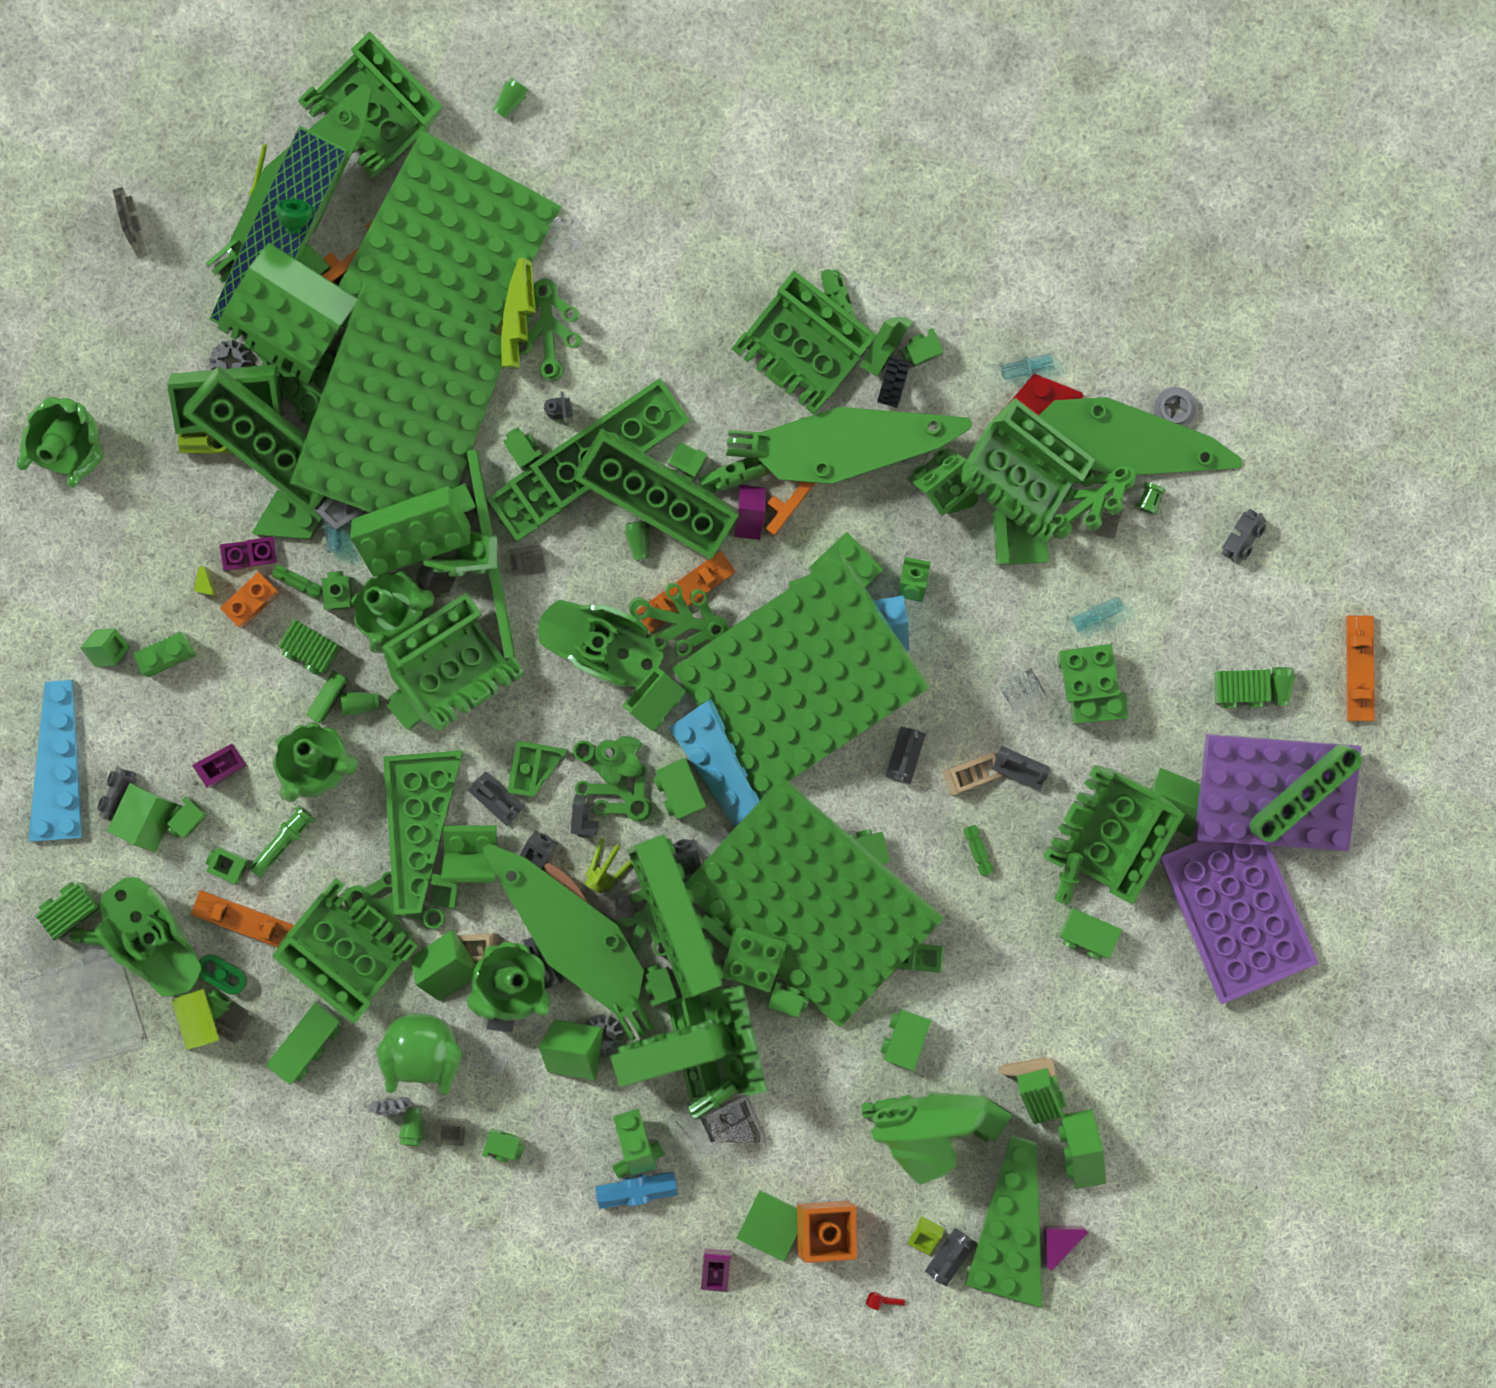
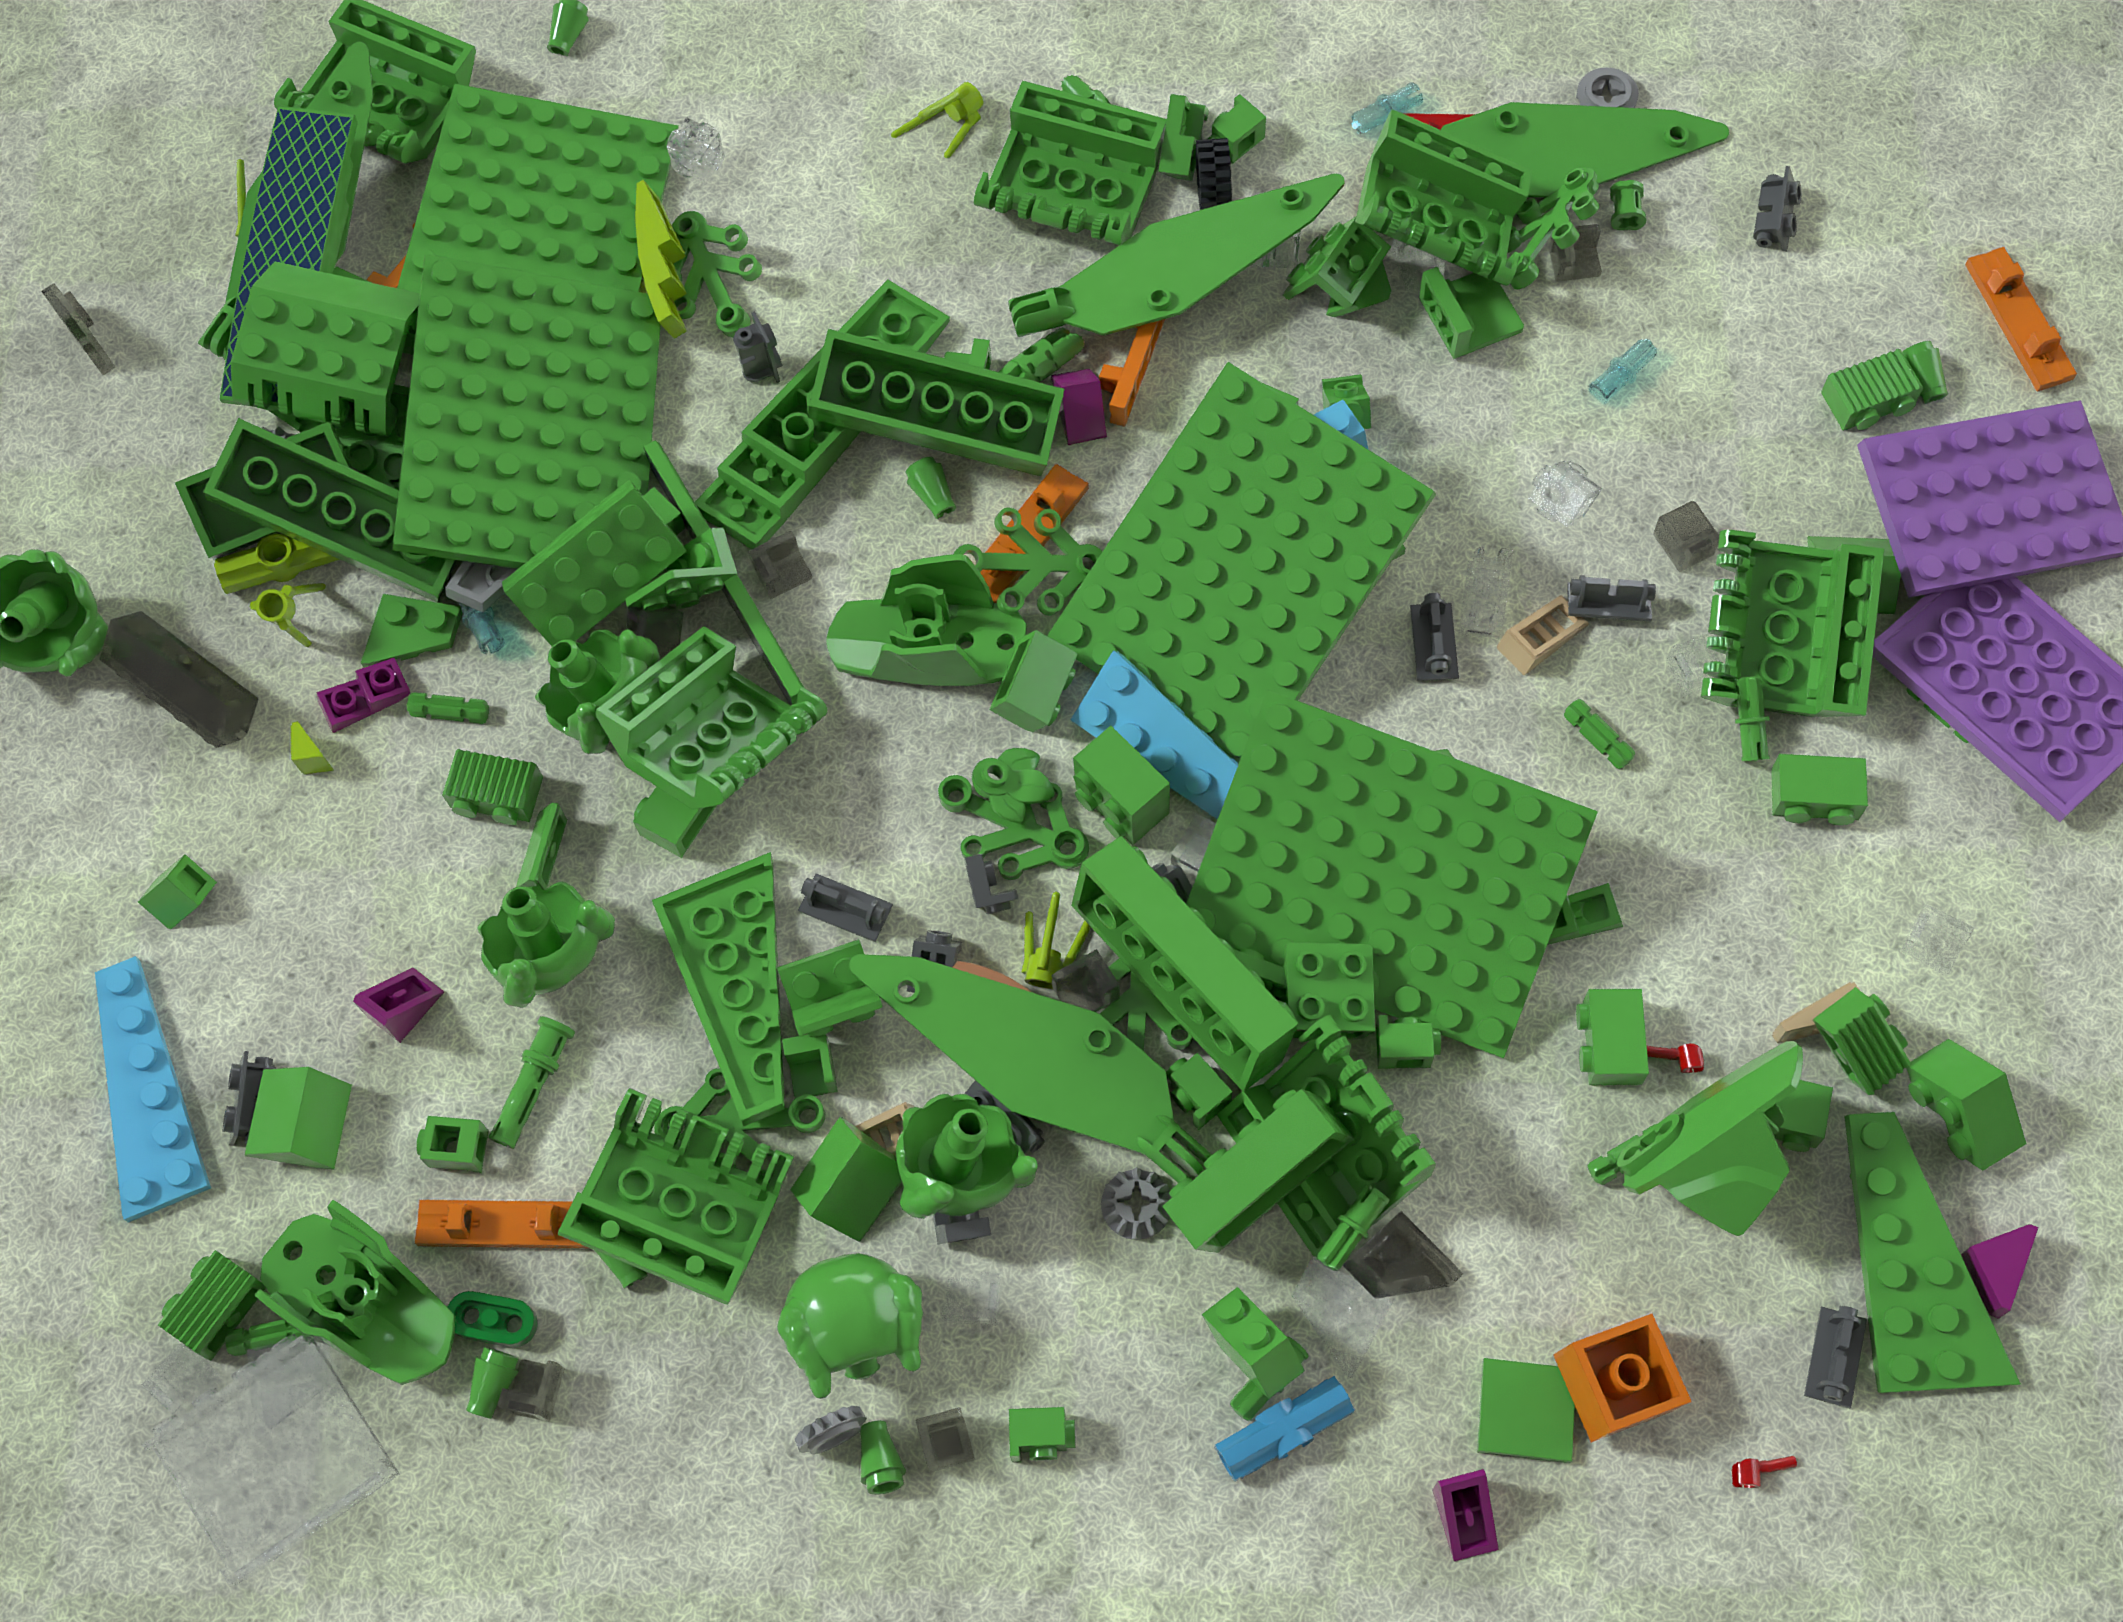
camera: 15 degrees left, 20 degrees down
bright green brick [133,631,197,677] -> none
bright green brick [166,797,208,838] -> none
lime slope [171,989,219,1050] -> none
orange brick [220,572,281,629] -> none
bright green brick [265,1001,343,1085] -> none
green brick [275,199,313,234] -> none
bright green brick [321,571,353,611] -> none
bright green cone [340,691,379,717] -> none
bright green brick [503,427,543,470] -> none
bright green wing [507,740,567,797] -> none
bright green slope [539,1019,603,1081] -> none
lime slope [907,1216,945,1256] -> none
bright green bracket [1057,644,1120,703] -> none
bright green brick [1071,692,1128,724] -> none
bright green beam [1250,745,1362,842] -> none
none -> clear smoke brick [99,611,259,748]
none -> lime plant [250,583,326,647]
none -> lime plant [891,82,984,158]
none -> red hand [1647,1043,1704,1073]
none -> clear smoke panel [1653,501,1719,573]

